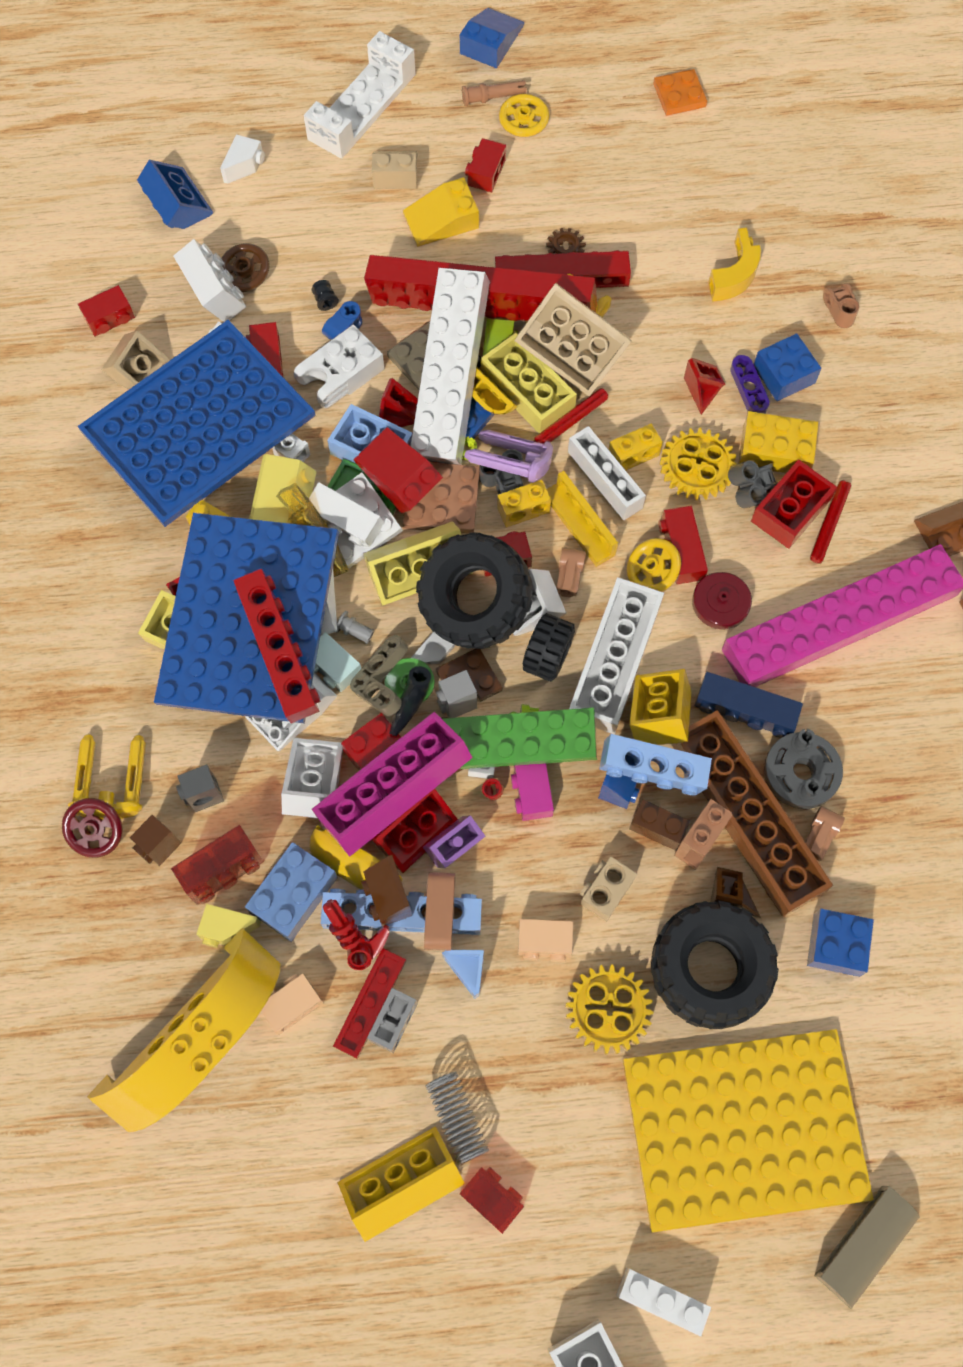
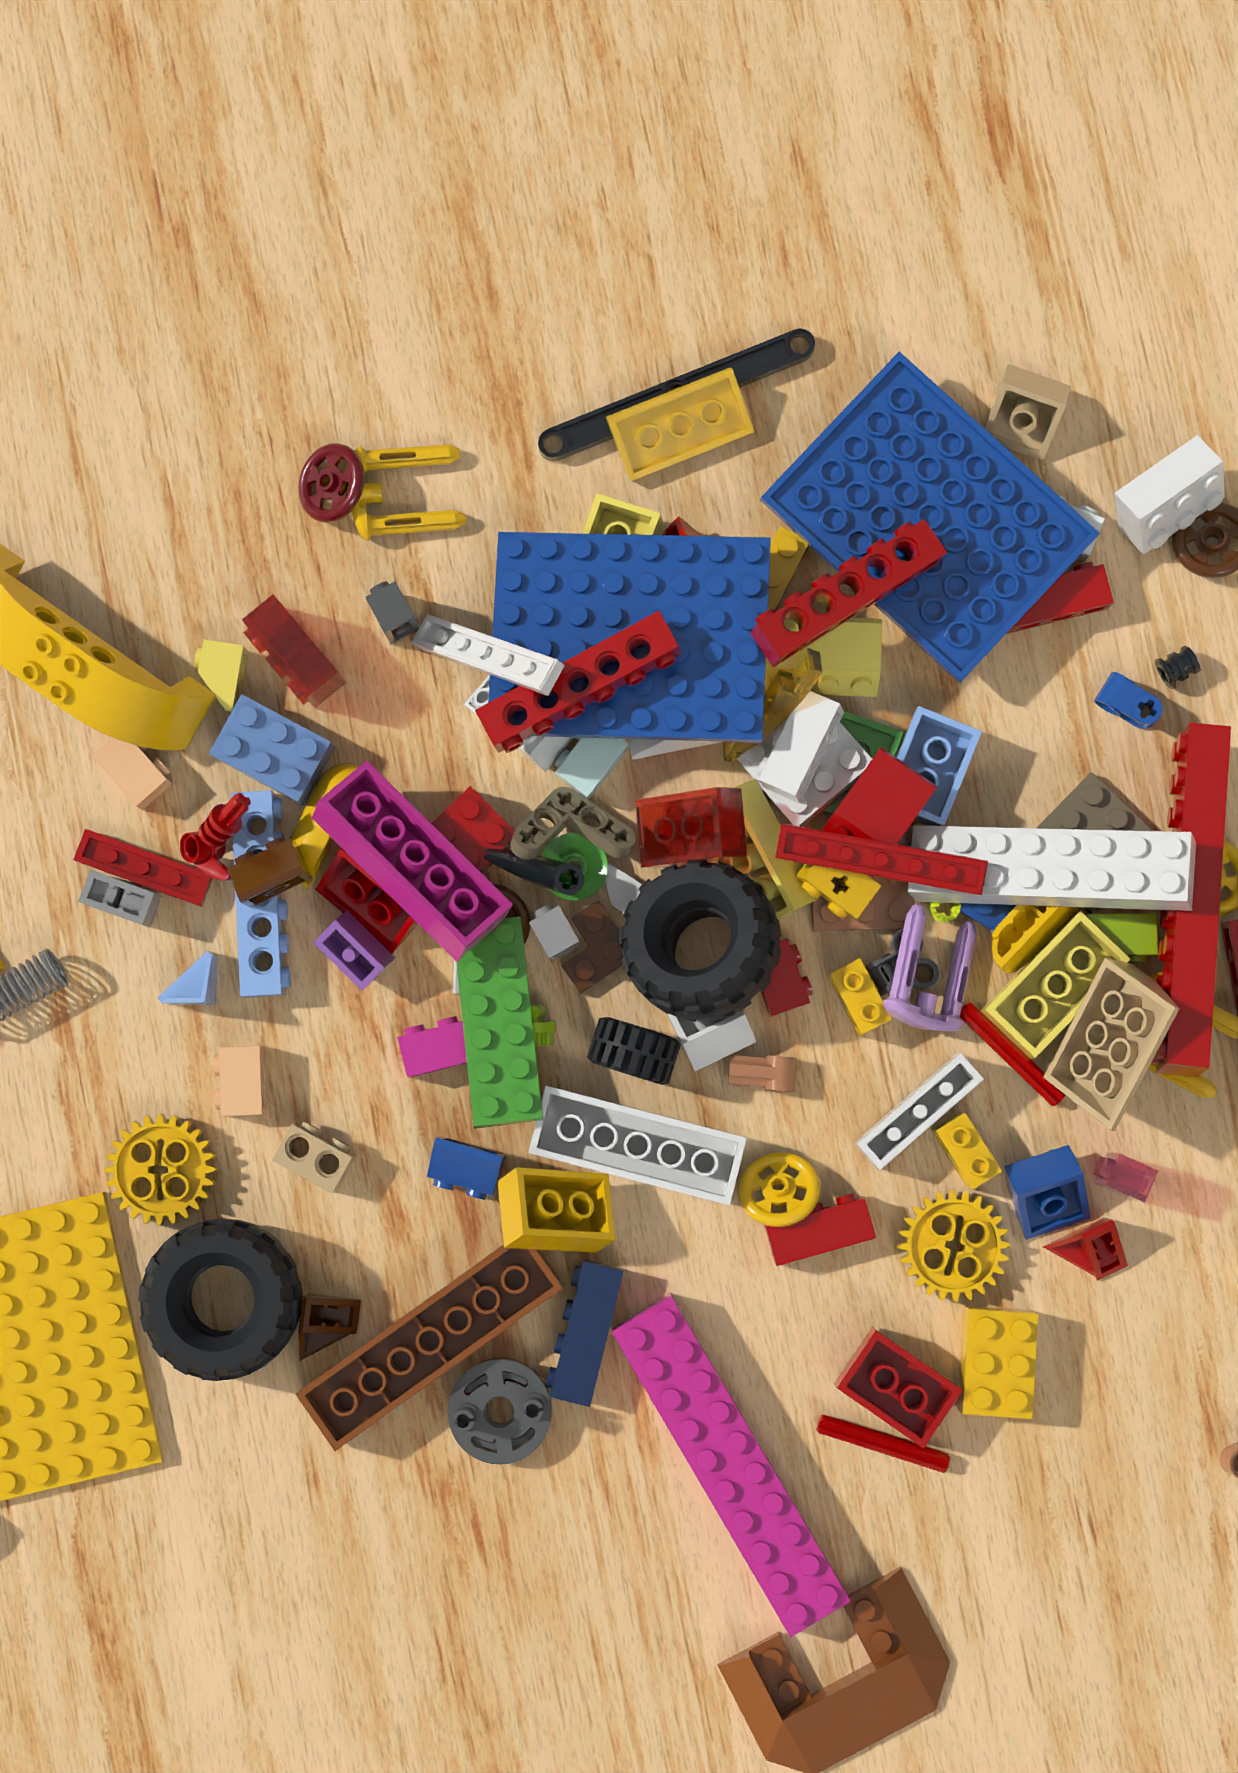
camera: 90 degrees right, 15 degrees up
red brick [78,285,135,337] -> none
reddish brown brick [130,815,181,866] -> none
white brick [272,434,310,462] -> none
white slope [281,738,343,818] -> none
white brick [294,324,384,408] -> none
light grey pin [336,611,374,644] -> none
red slope [379,378,418,428] -> none
nougat beam [424,872,455,951] -> none
red hinge [482,778,503,800] -> none
yellow fence [547,471,618,567] -> none
light blue brick [599,734,712,796] -> none
reddish brown brick [629,799,690,851] -> none
nougat panel [674,799,733,870] -> none
dark red wheel [692,572,752,630] -> none
dark grey piece [728,461,778,509] -> none
dark purple beam [730,355,770,414] -> none
blue brick [754,333,822,402] -> none
nougat piece [805,806,845,861] -> none
blue brick [807,909,874,977] -> none
none -> white tile [412,614,565,696]
none -> black beam [538,328,815,462]
none -> yellow plate [606,368,754,482]
none -> clear red brick [635,787,747,868]
none -> red brick [750,519,947,668]
none -> red tile [775,823,988,896]
none -> yellow brick [795,864,881,920]
none -> blue slope [1004,1145,1091,1240]
none -> clear pink brick [1093,1152,1158,1203]

